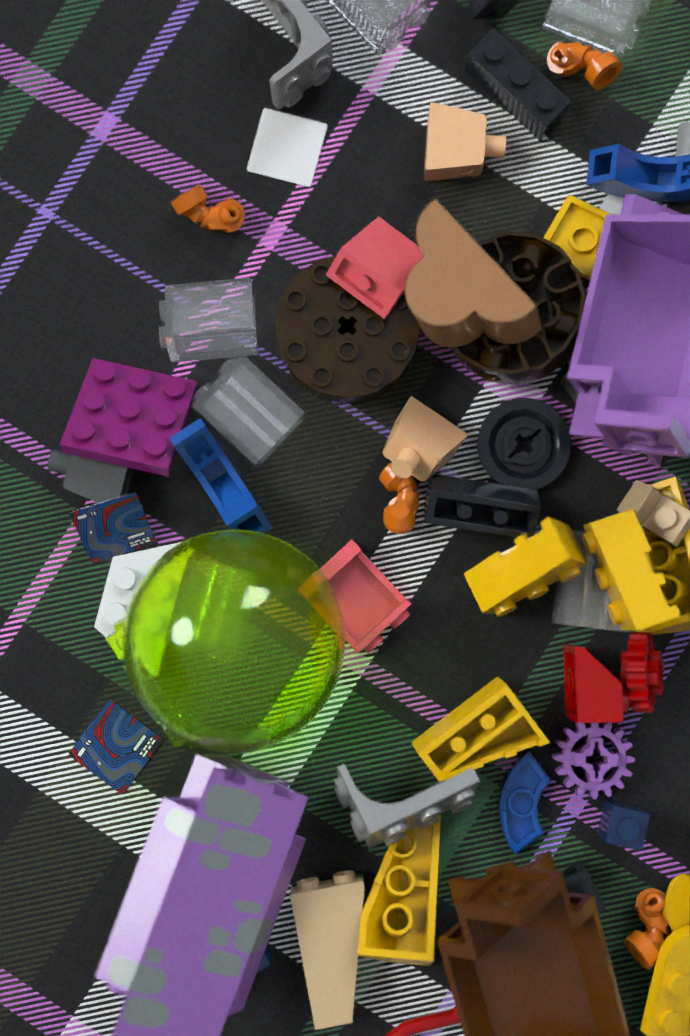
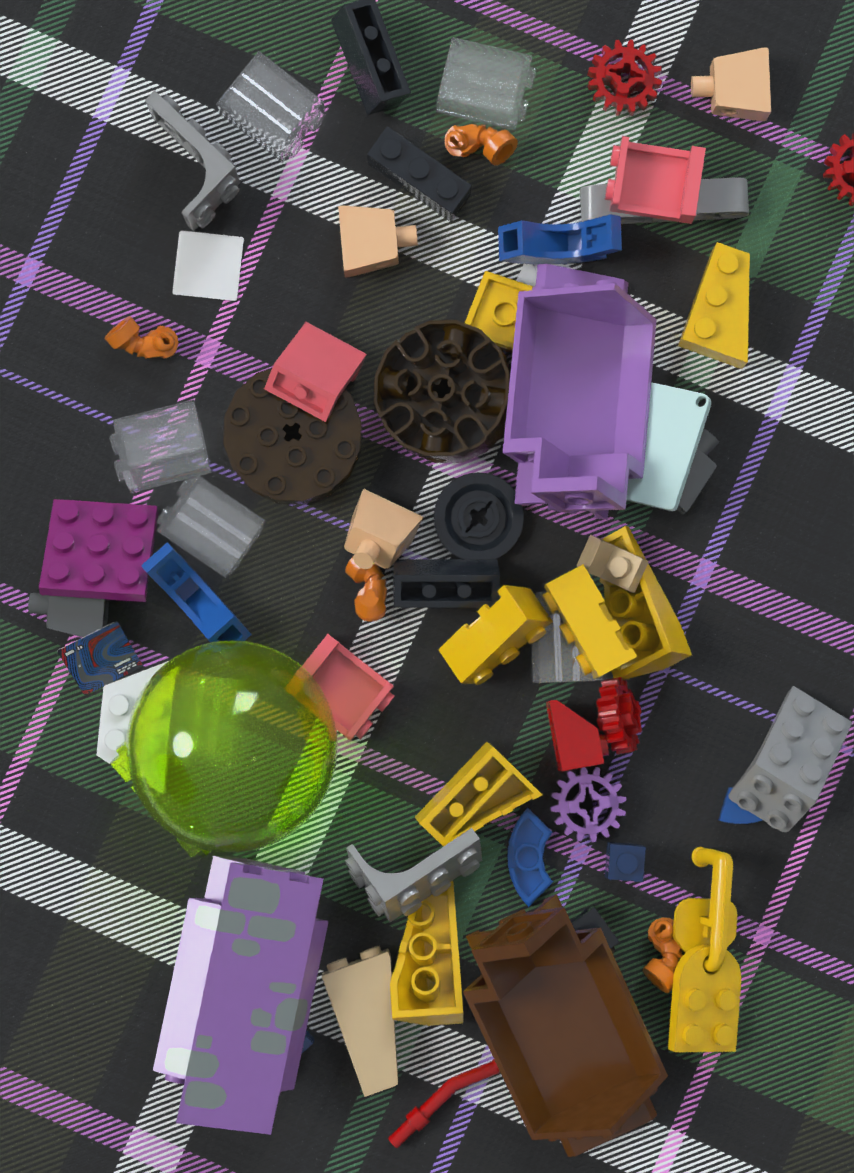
camera: 15 degrees left, 0 degrees up
sticker [69,700,162,794] -> none
medium nougat brick [405,199,542,347] -> none

